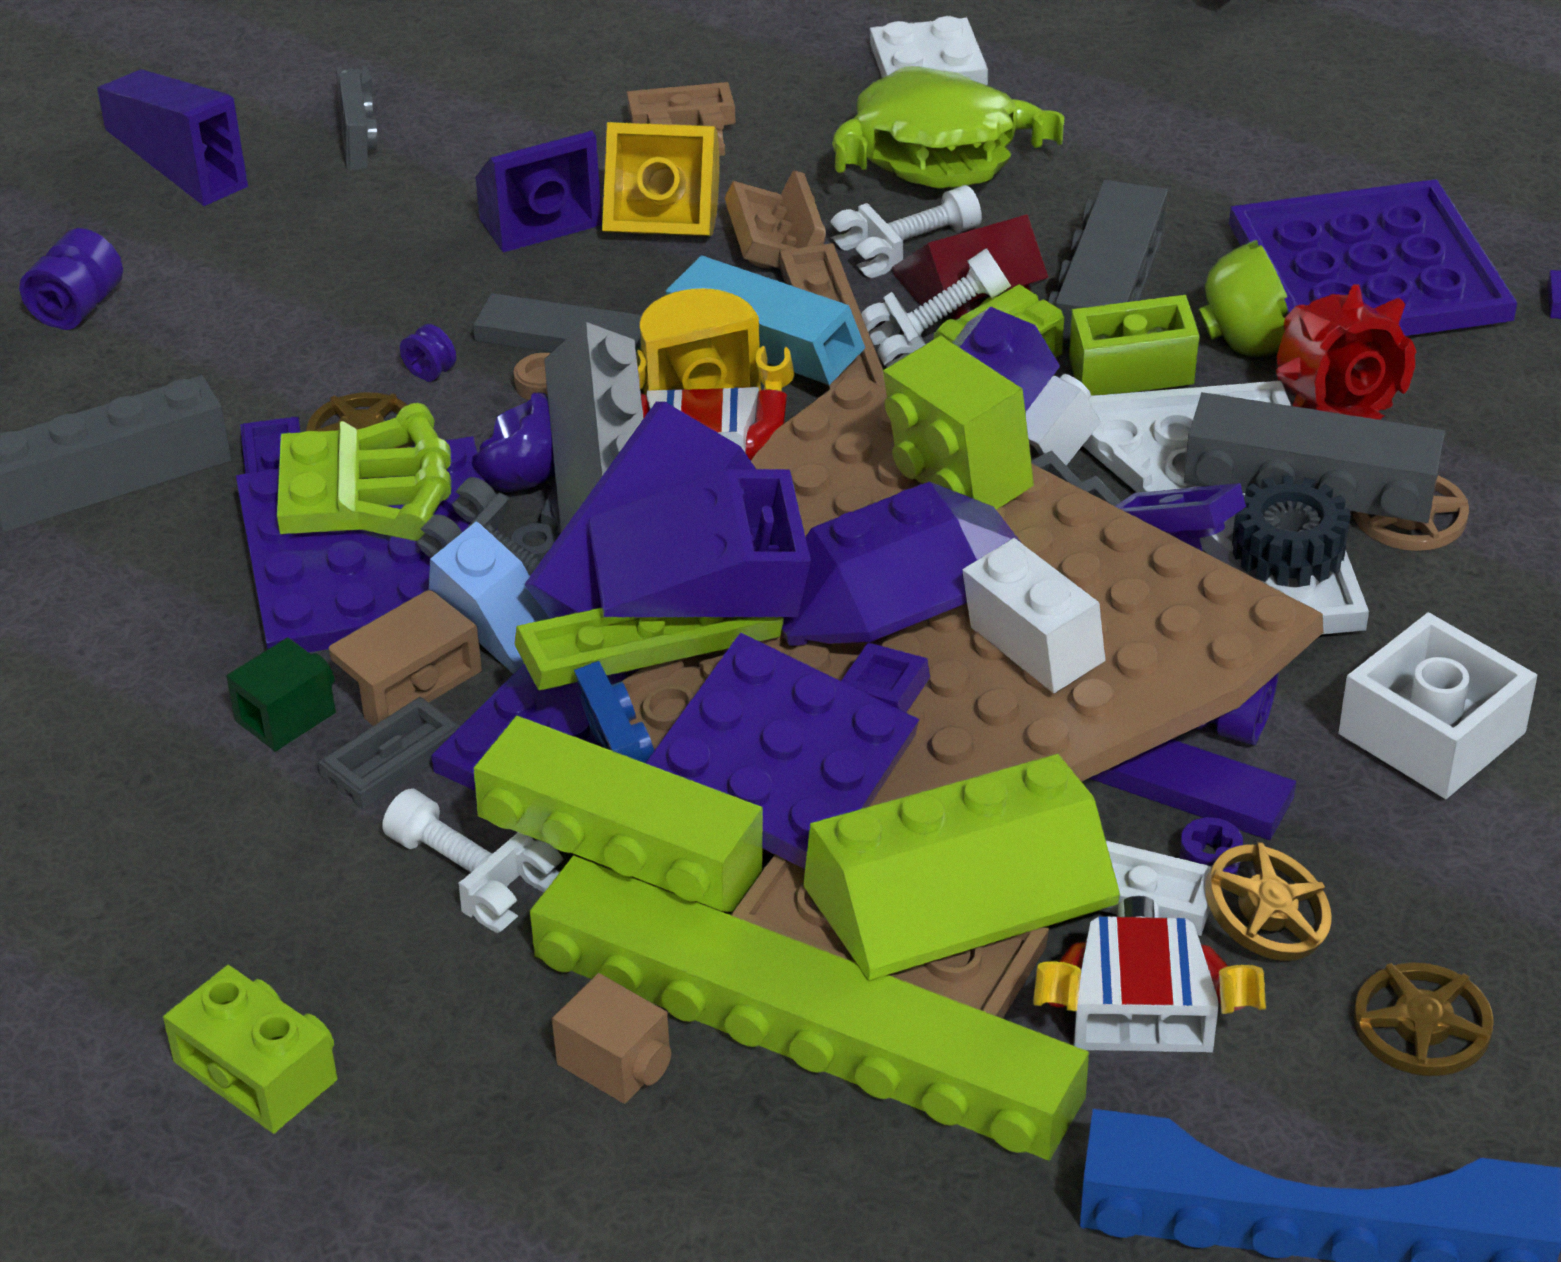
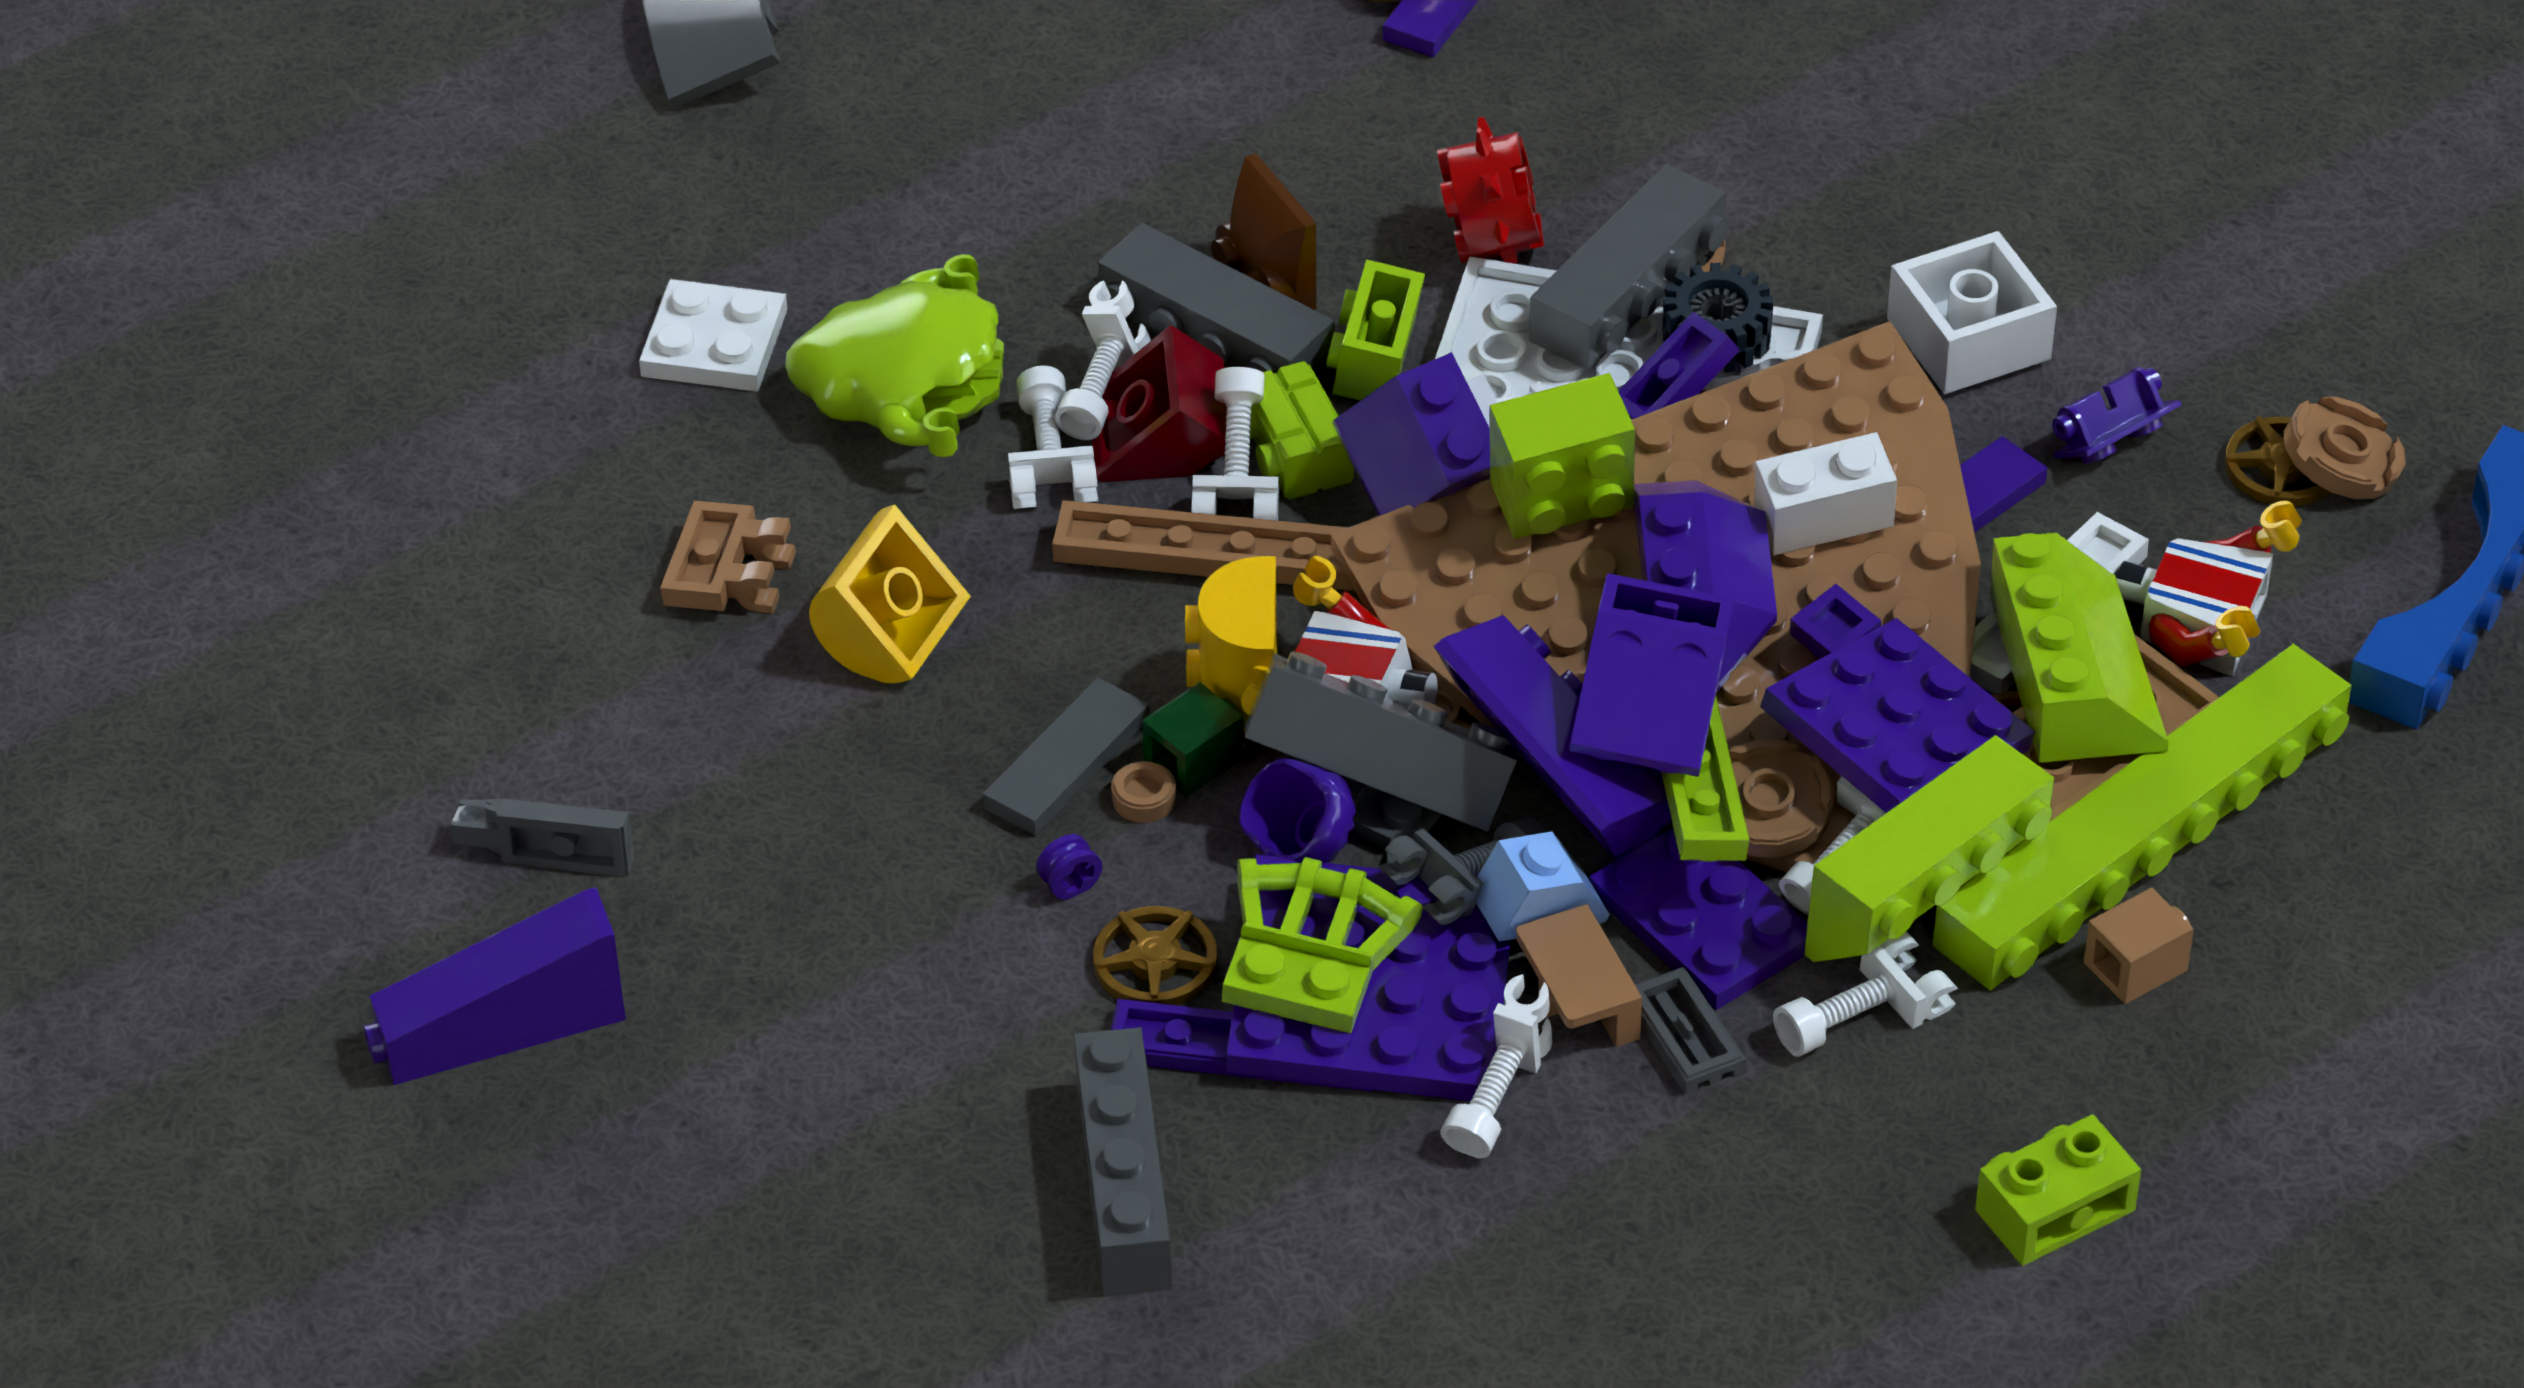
camera: 70 degrees left, 5 degrees up
dark purple wheel [19,228,123,330] -> none
dark green brick [226,637,336,752] -> none
dark purple slope [475,131,602,253] -> none
blue hinge [574,661,655,763] -> none
medium azure brick [666,255,865,385] -> none
medium nougat bracket [724,170,826,269] -> none
dark purple bush [1179,817,1243,875] -> none
lime cylinder [1198,240,1288,357] -> none
pearl gold wheel [1205,842,1331,961] -> none
dark purple plate [1229,179,1517,336] -> none
none -> white bar [1055,280,1151,440]
none -> reddish brown slope [1211,153,1317,310]
none -> white bar [1440,974,1552,1158]
none -> dark purple hinge [2052,367,2182,464]
none -> medium nougat tile [2284,397,2406,499]

